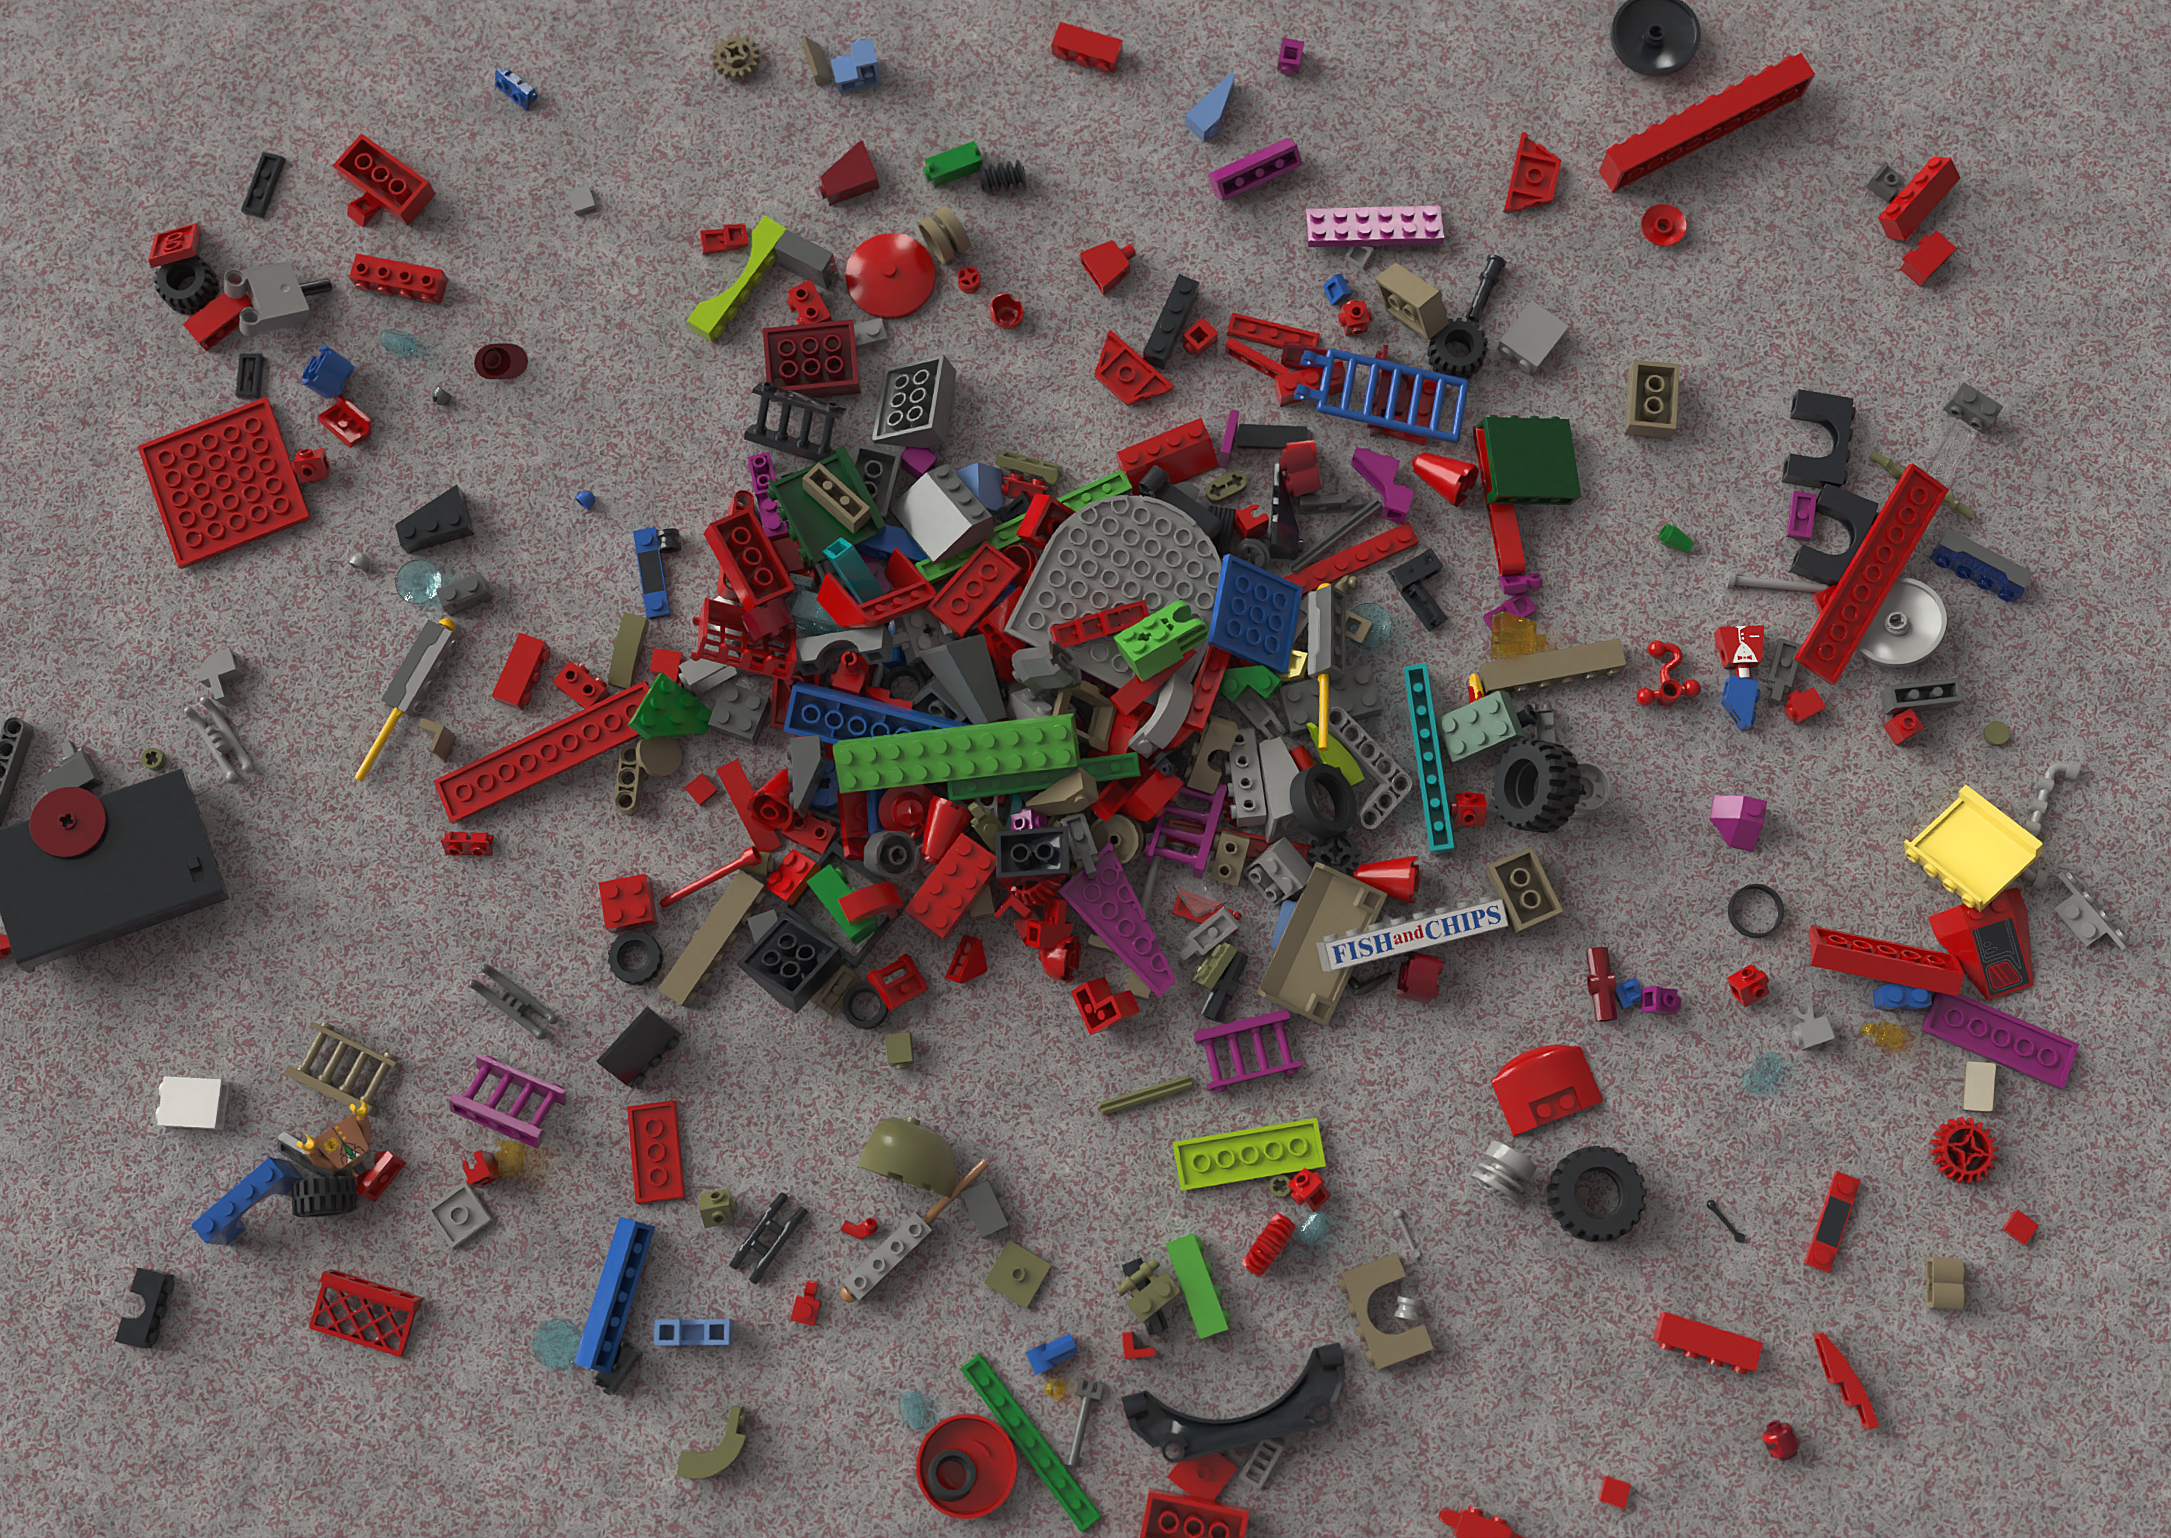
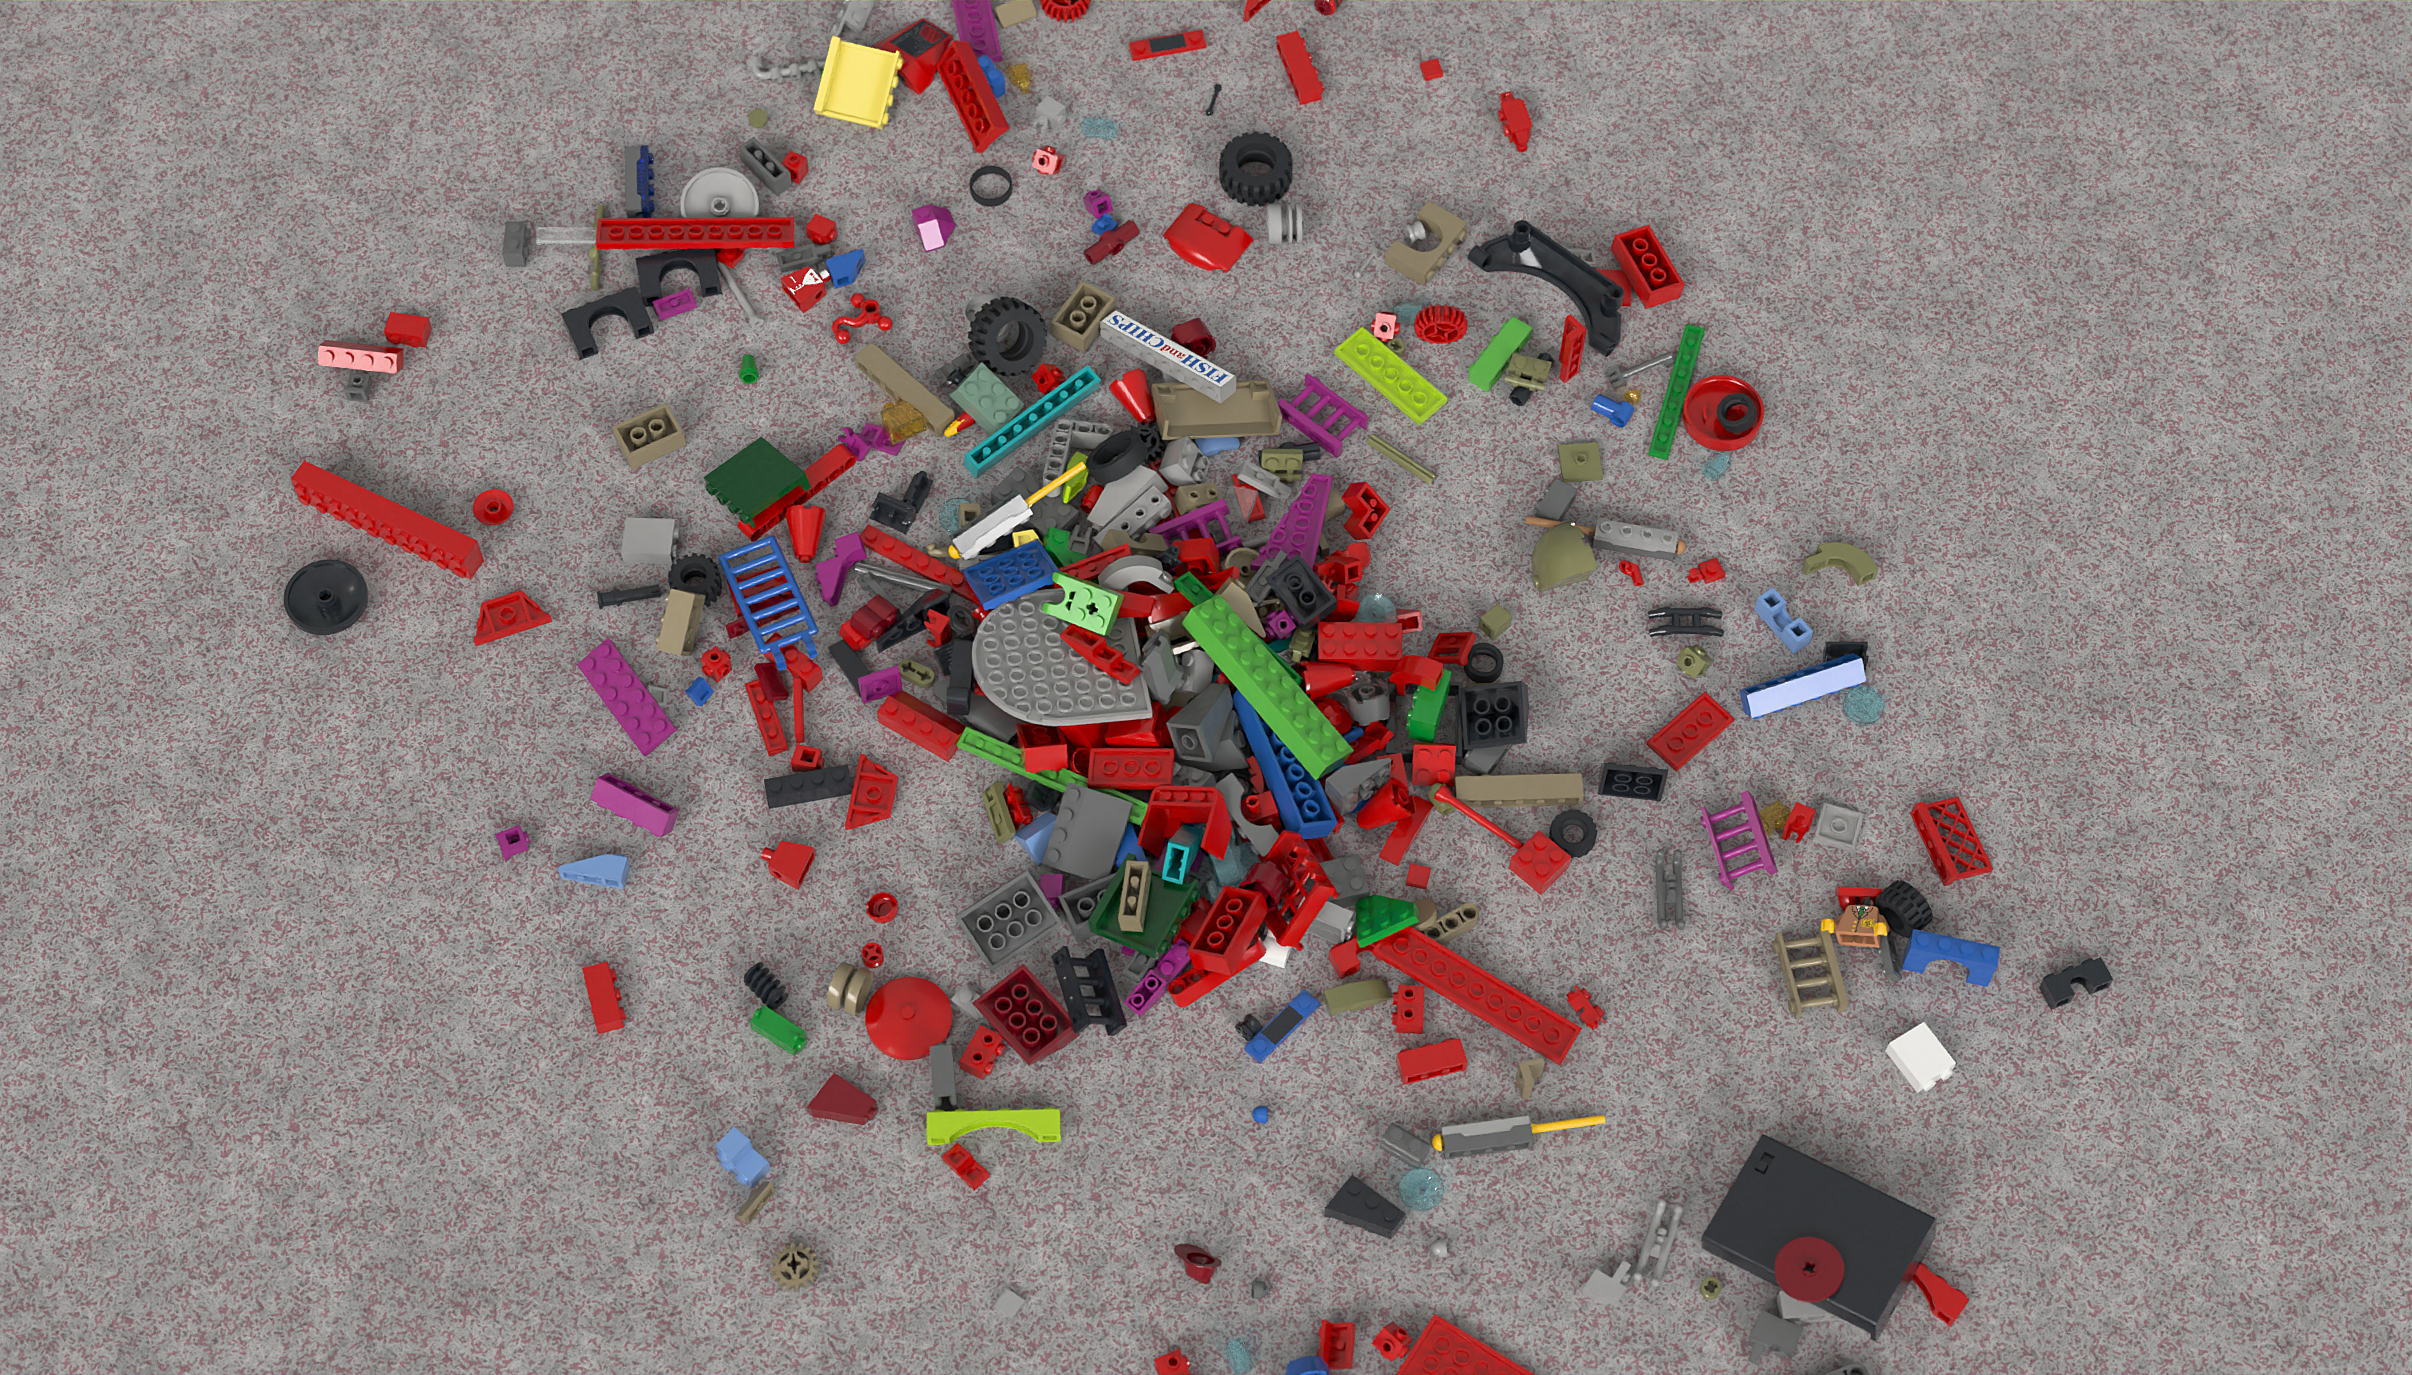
camera: 130 degrees left, 15 degrees down
none -> clear light blue dish [1358,593,1397,623]

